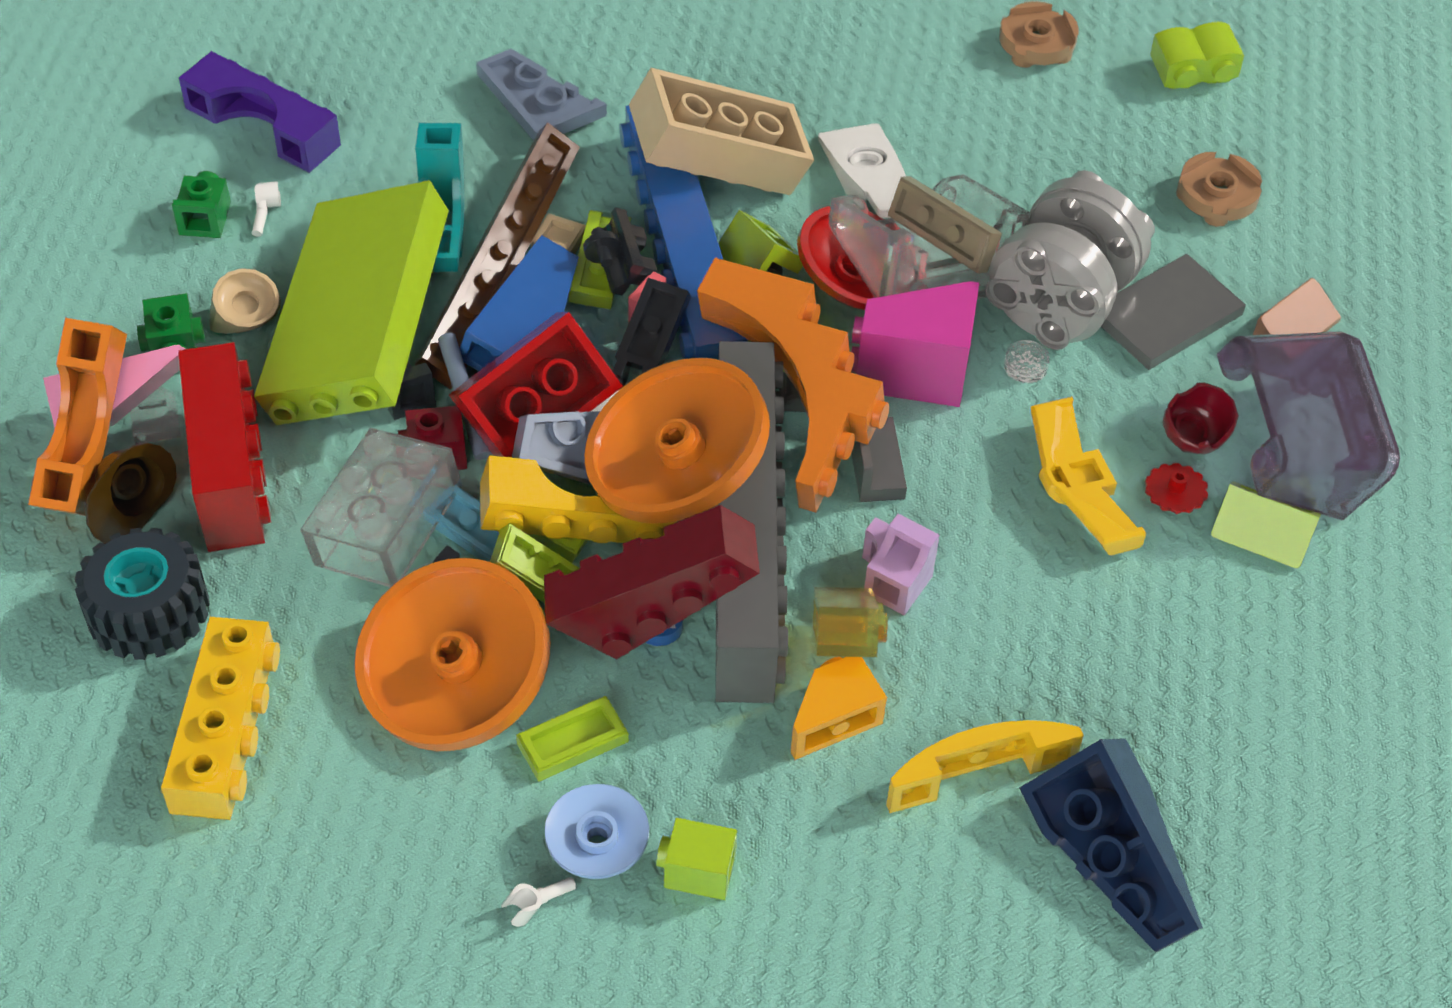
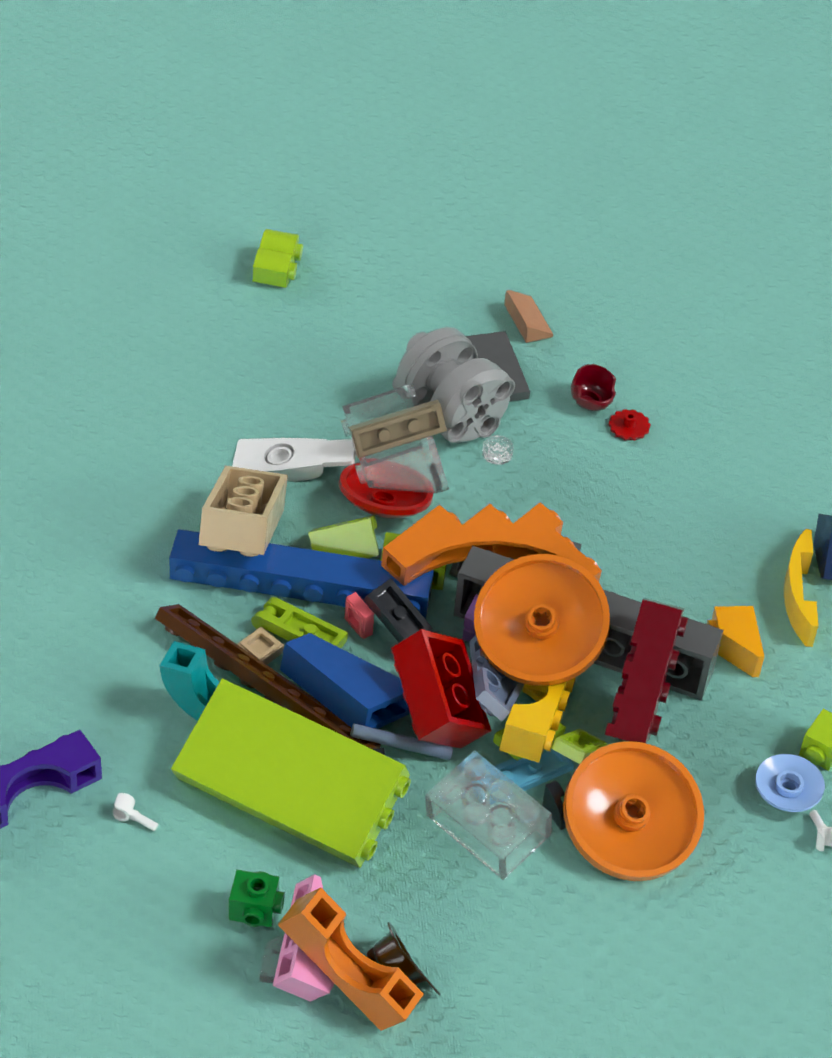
camera: 70 degrees left, 5 degrees down
black wheel [75,528,210,660] -> none
yellow brick [161,616,280,820] -> none
green brick [172,171,231,238] -> none
red brick [178,342,272,552] -> none
tan piece [210,268,281,334] -> none
dark red brick [398,406,467,475] -> none
sand blue wing [476,49,607,141] -> none
lime tile [516,695,629,782] -> none
black hips [583,207,657,295] -> none
clear yellow brick [812,587,888,657] -> none
dark pink slope [851,281,979,407] -> none
lavender brick [862,514,940,615] -> none
medium nougat plate [999,2,1079,68] -> none
yellow plate [1030,396,1146,555] -> none
medium nougat plate [1176,152,1262,227] -> none
lime panel [1211,481,1321,568] -> none
clear purple windscreen [1217,331,1400,520] -> none

